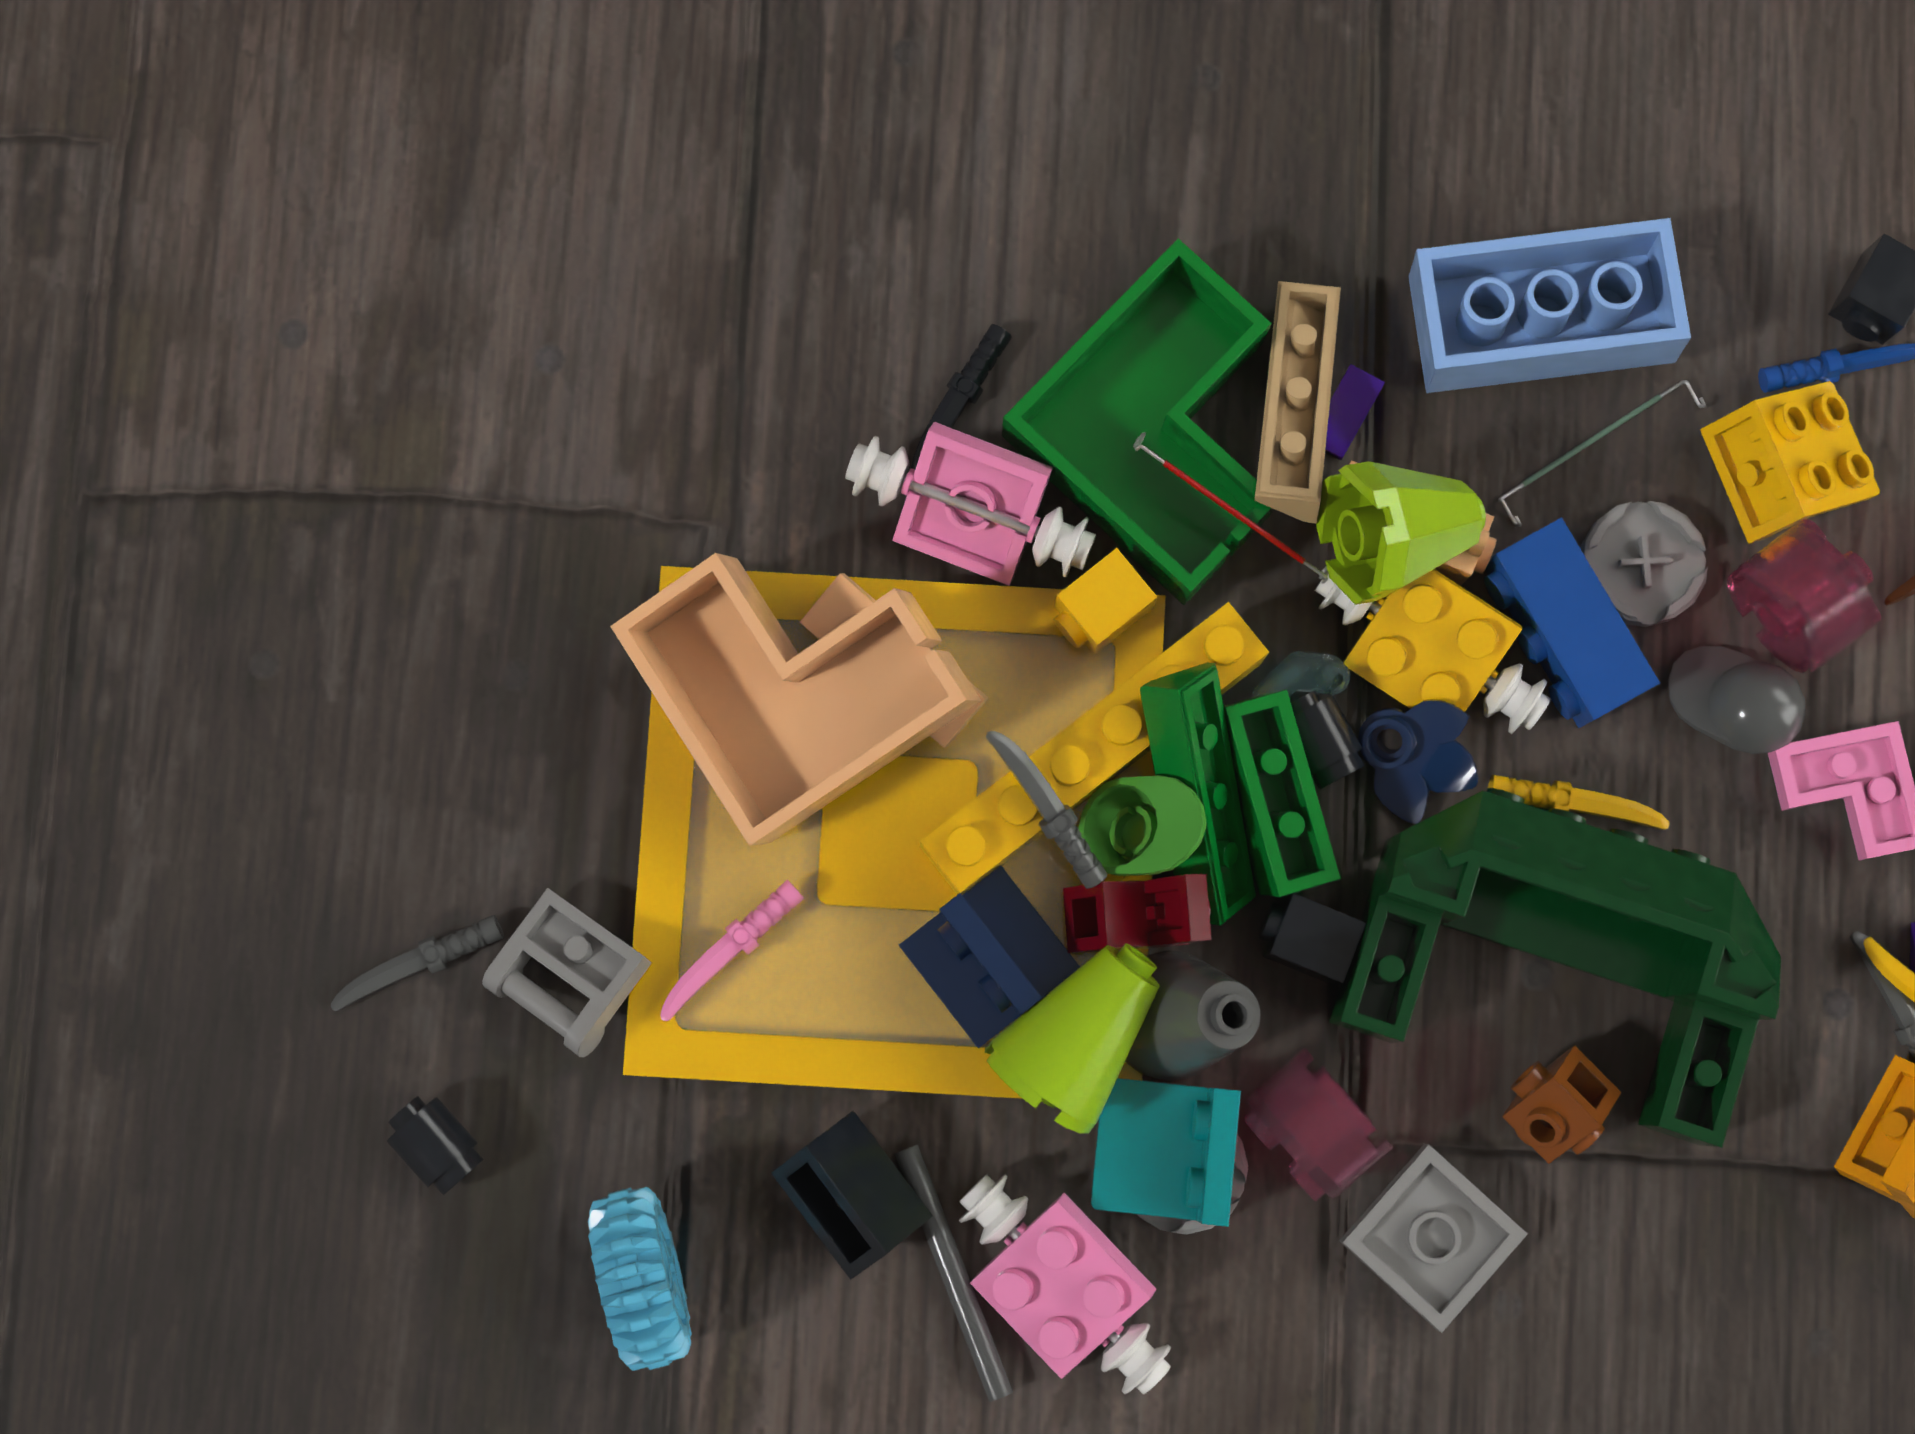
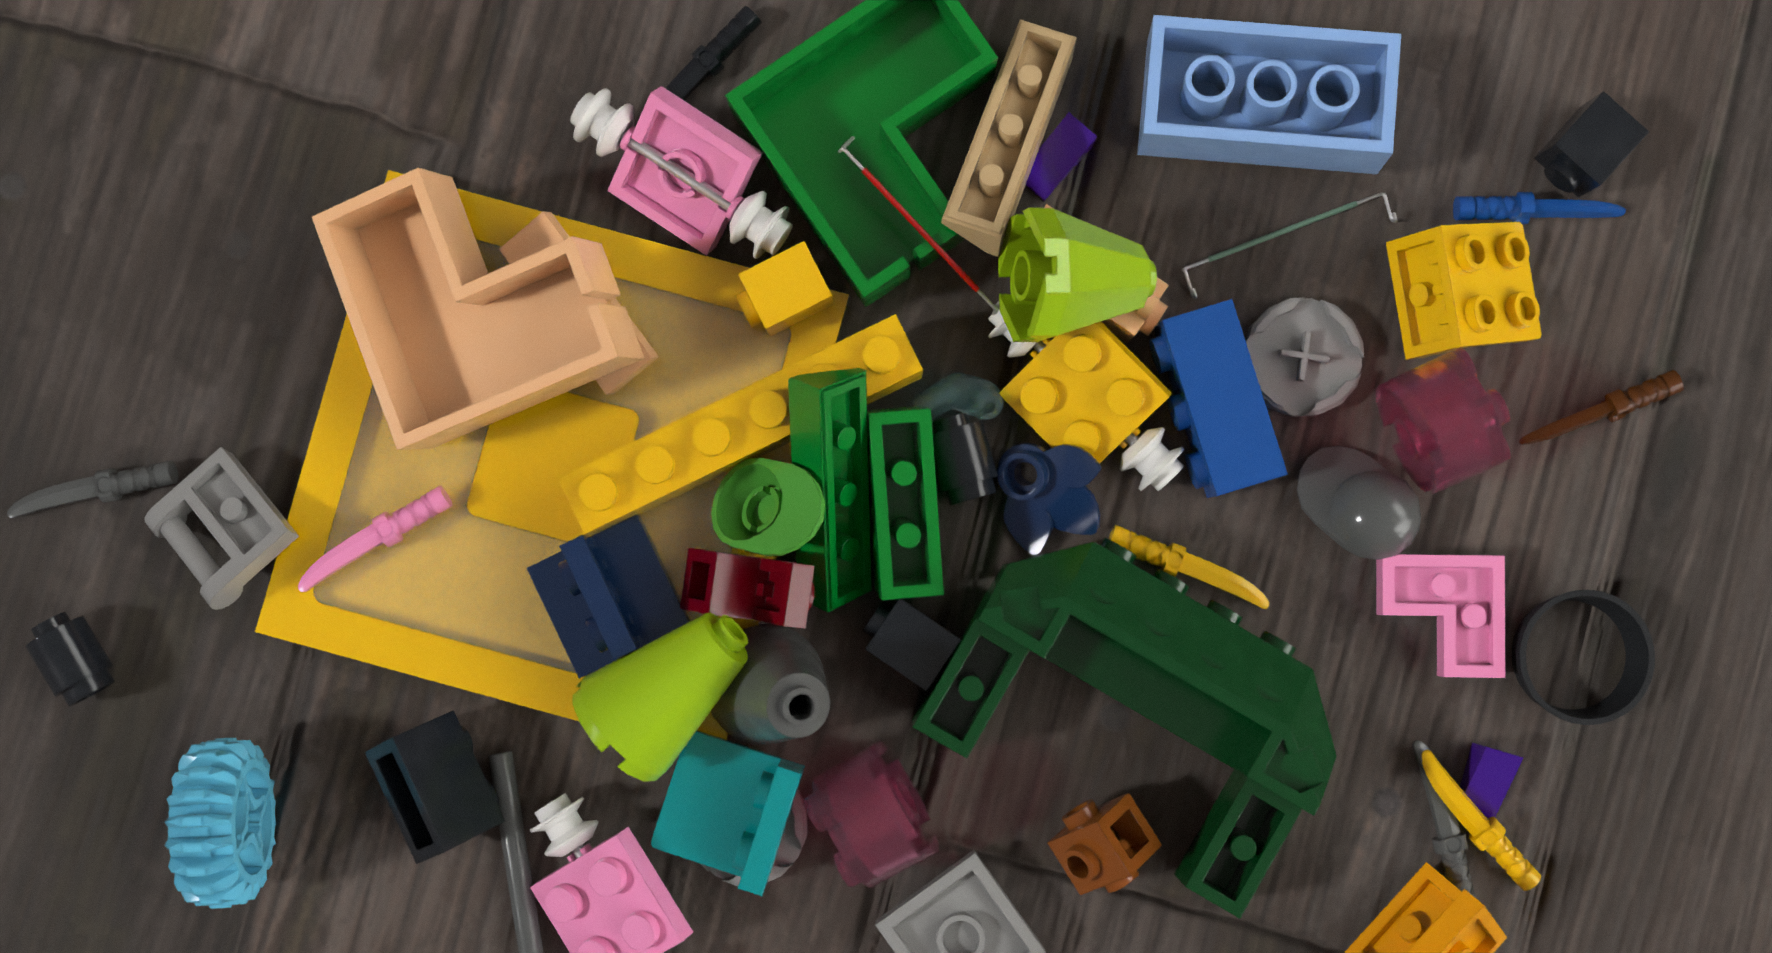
camera: 20 degrees right, 5 degrees up
dark grey piece [986,731,1108,889] -> none

